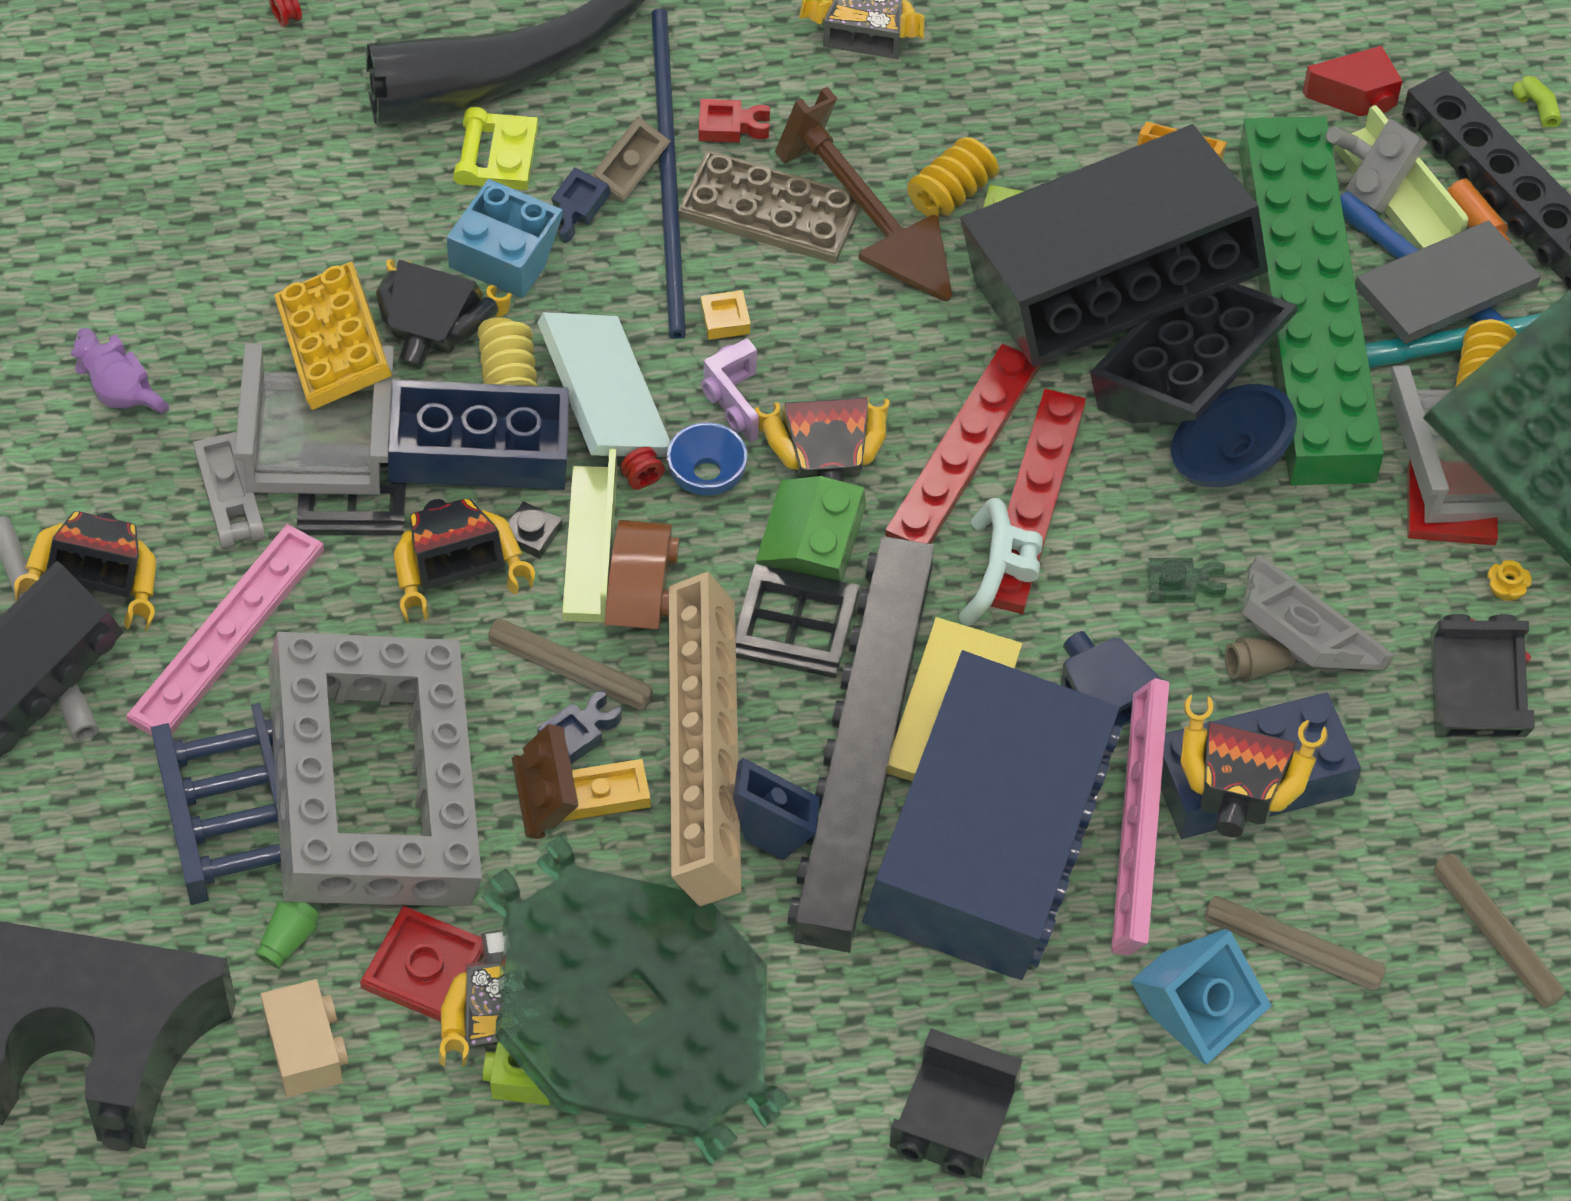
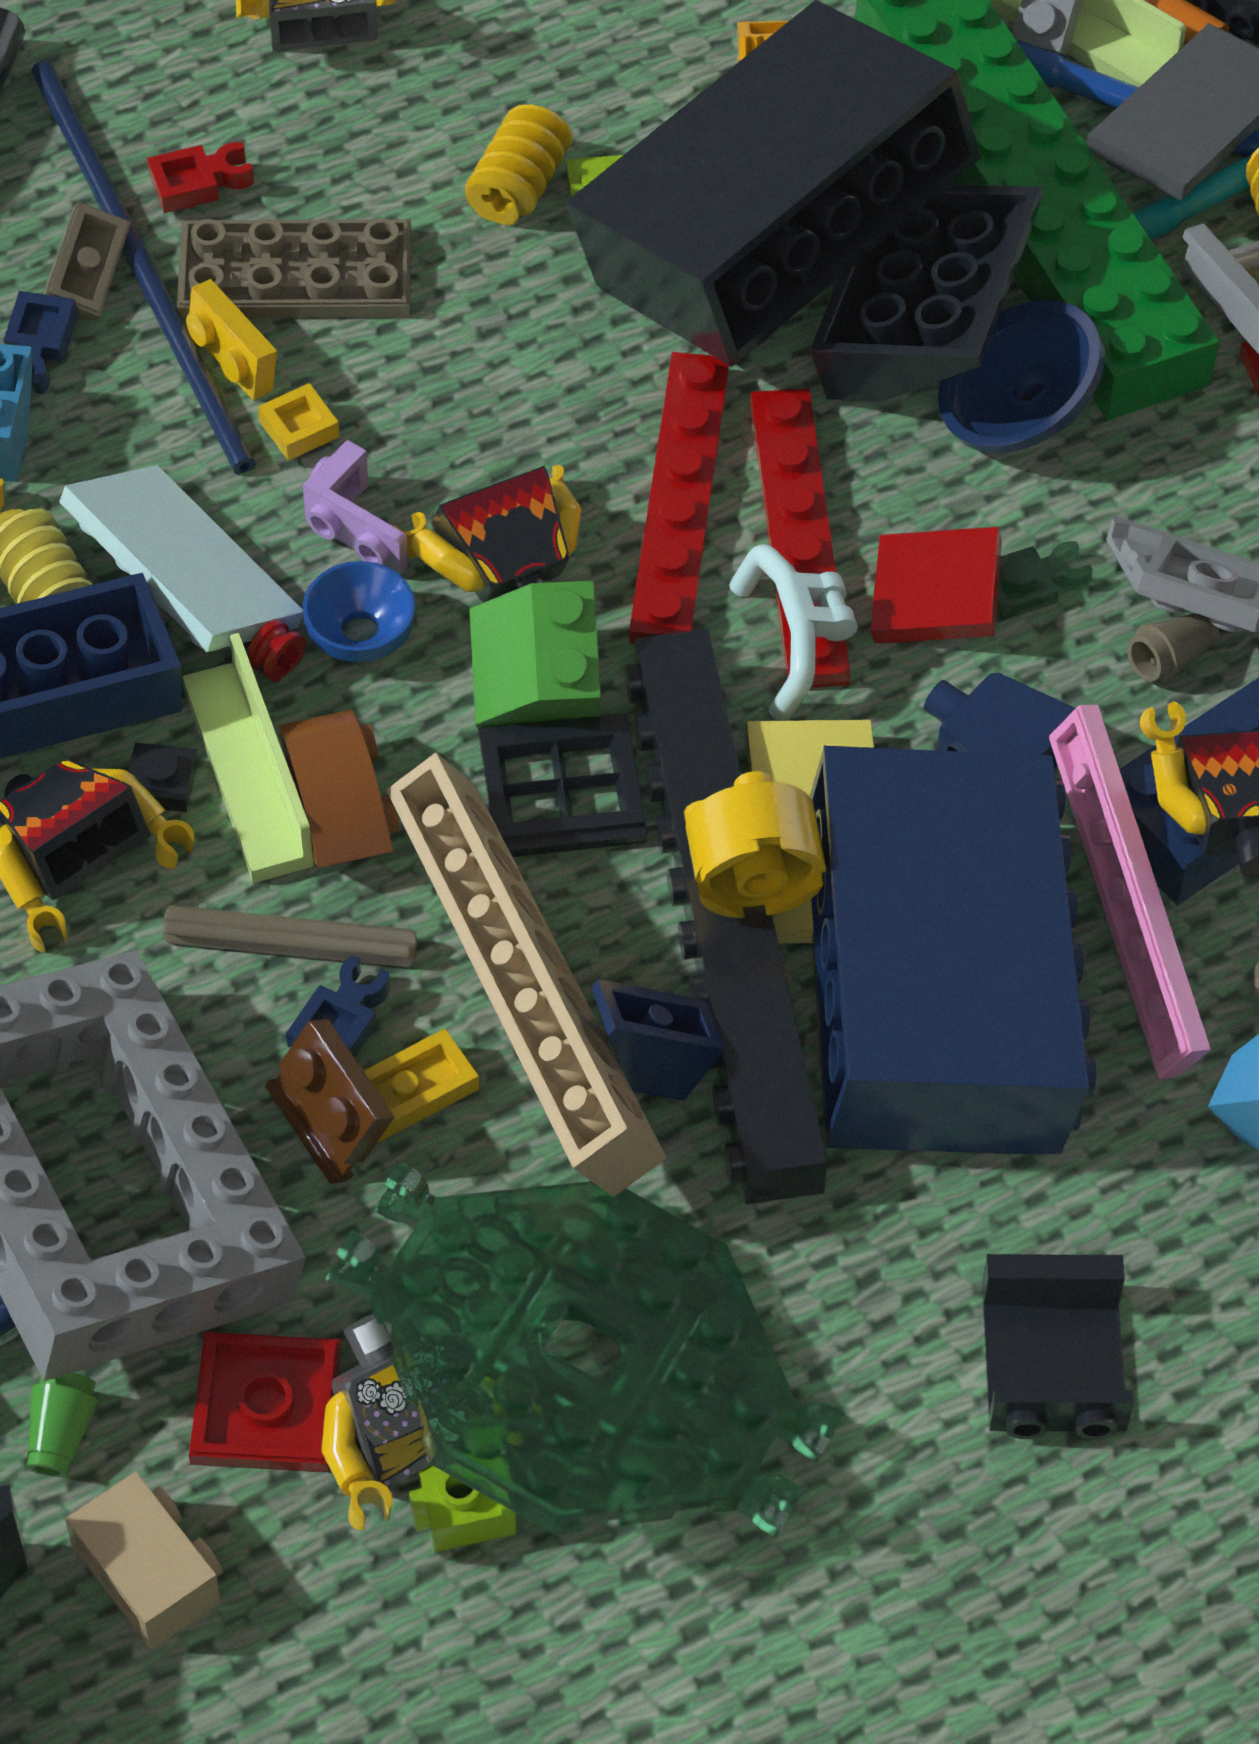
camera: 20 degrees left, 0 degrees up
reddish brown piece [775,87,952,302] -> none
none -> yellow plate [186,279,277,401]
none -> yellow brick [684,771,826,918]
none -> red tile [870,526,1002,644]

